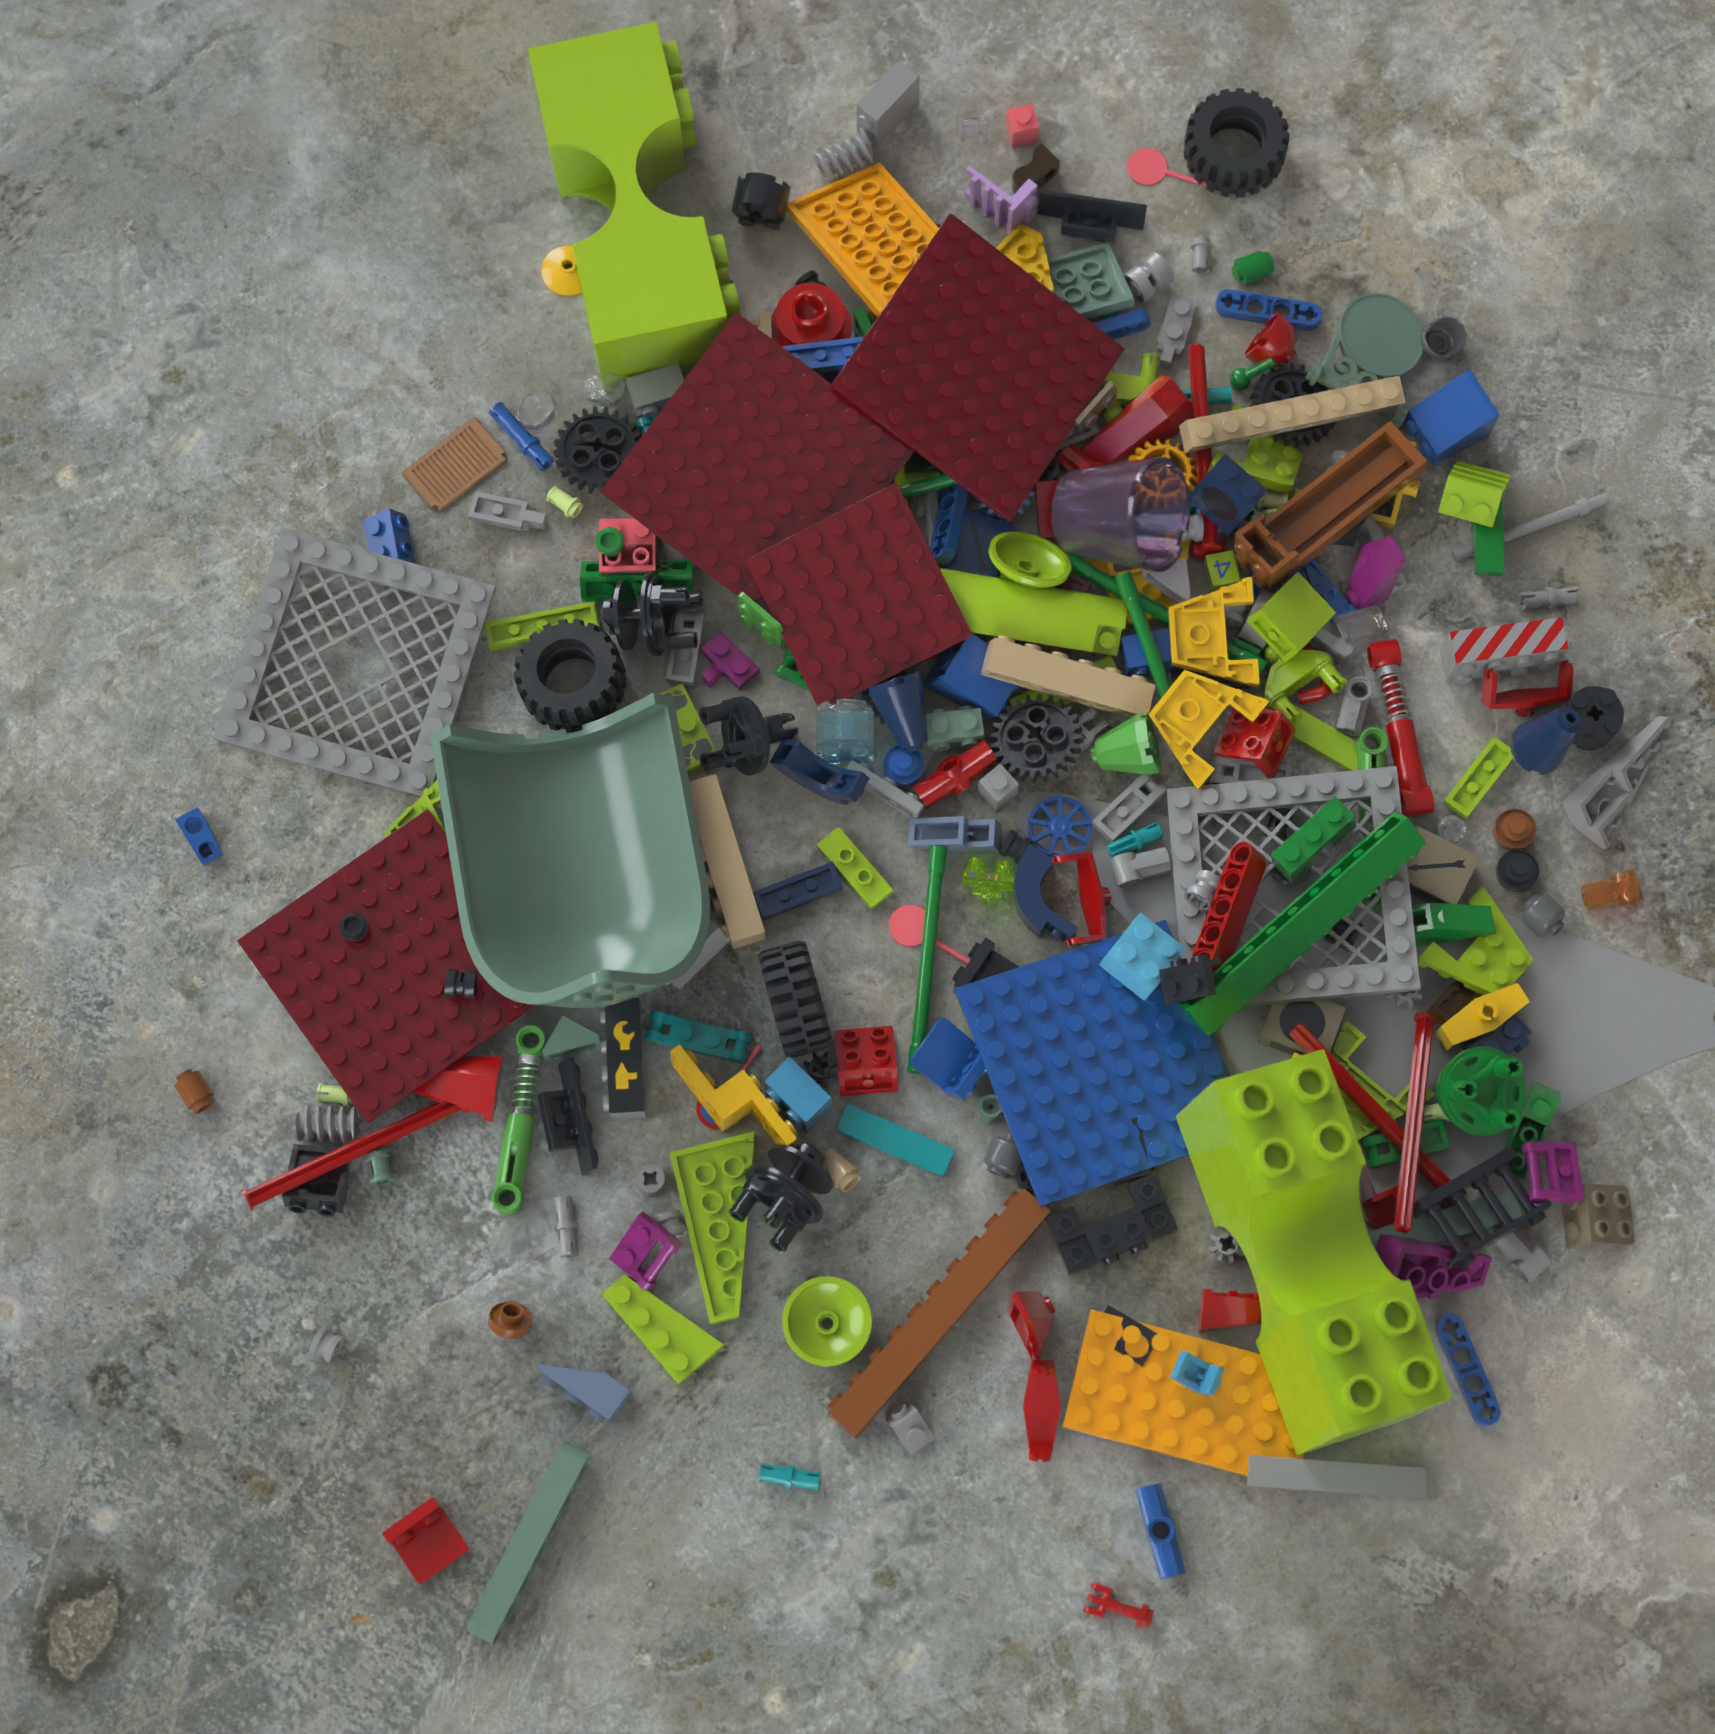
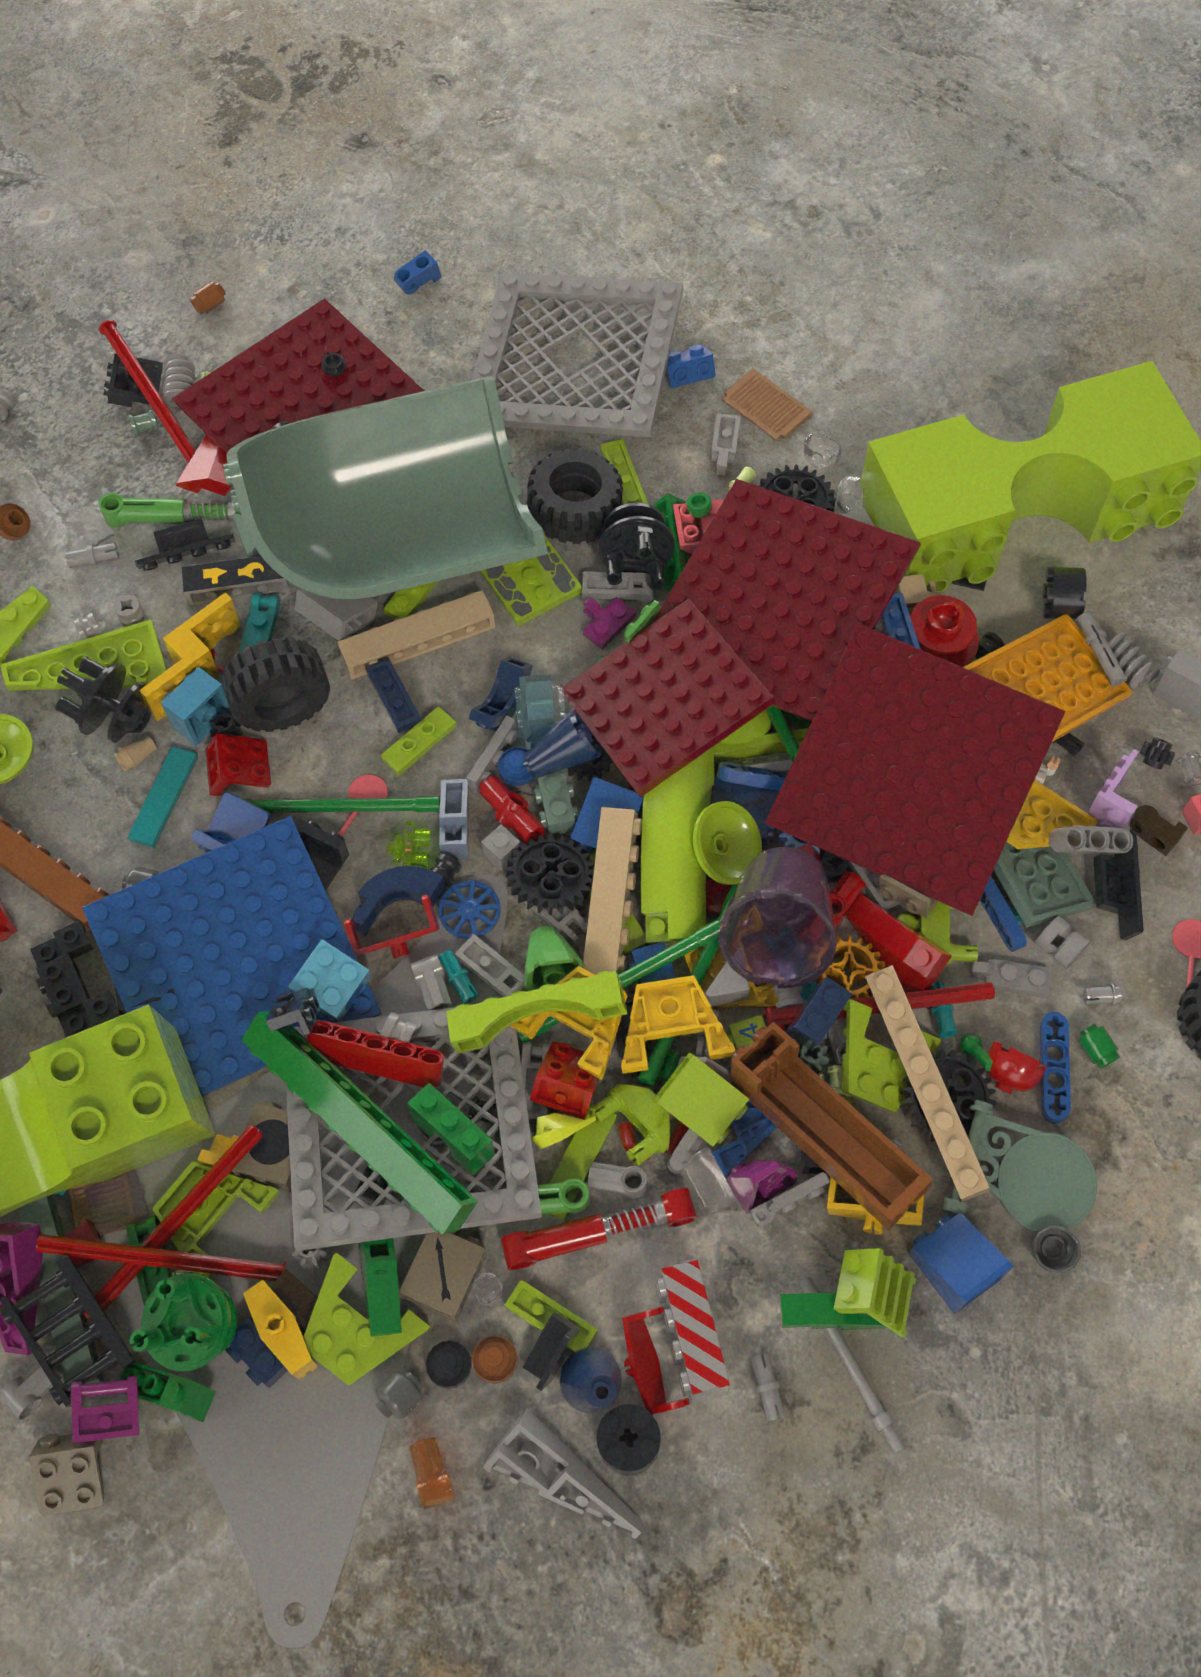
camera: 85 degrees right, 10 degrees down
blue pin [489,402,555,471] -> none
magenta plate [609,1211,682,1291] -> none
black piece [699,696,798,776] -> none
none -> lime arch [446,971,627,1054]
none -> black panel [523,1312,581,1391]
none -> neon yellow piece [531,1113,597,1150]
none -> light grey beam [1049,826,1133,855]
none -> light grey pin [1077,611,1127,687]
none -> black gear [1140,737,1175,770]

